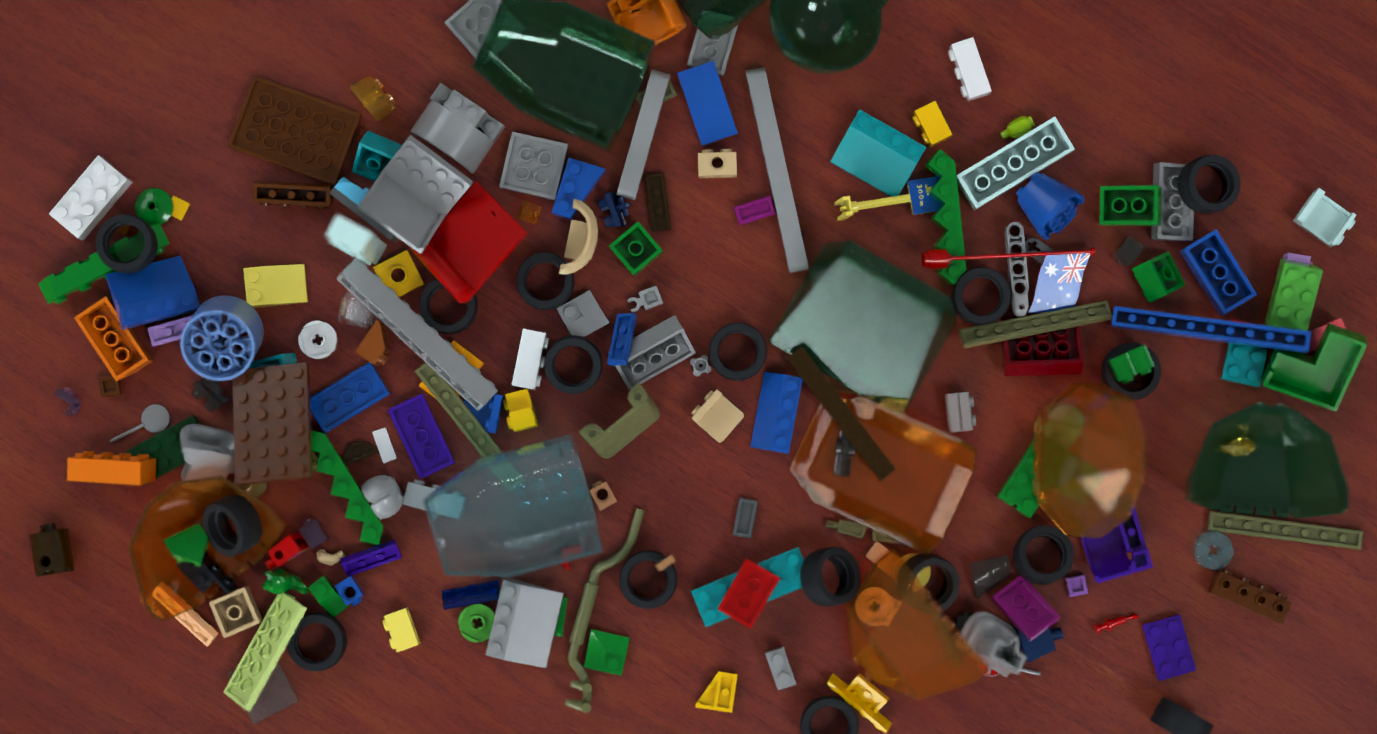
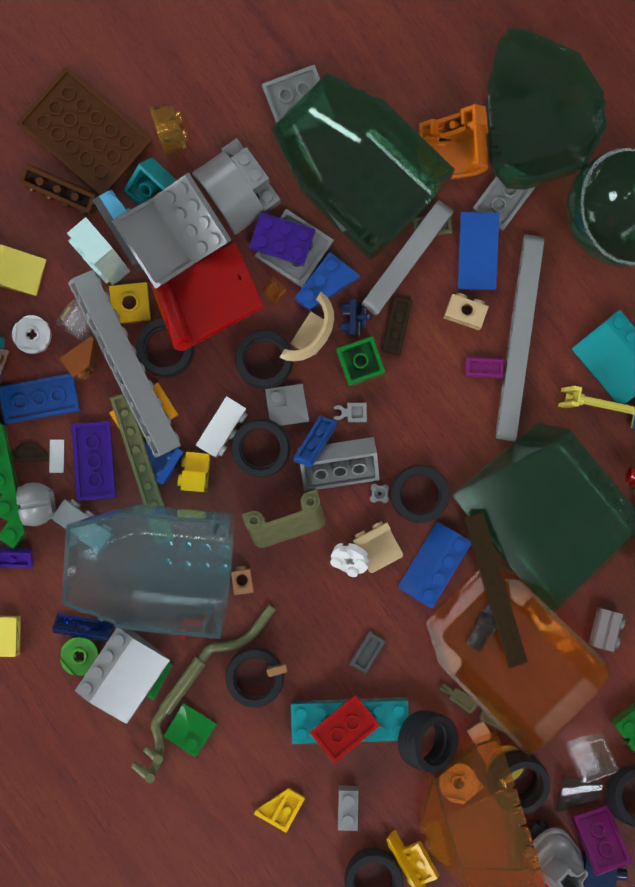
camera: 10 degrees right, 0 degrees up
none -> dark purple plate [249,212,316,267]
none -> white plate [330,543,370,577]
none -> clear slope [567,734,619,785]

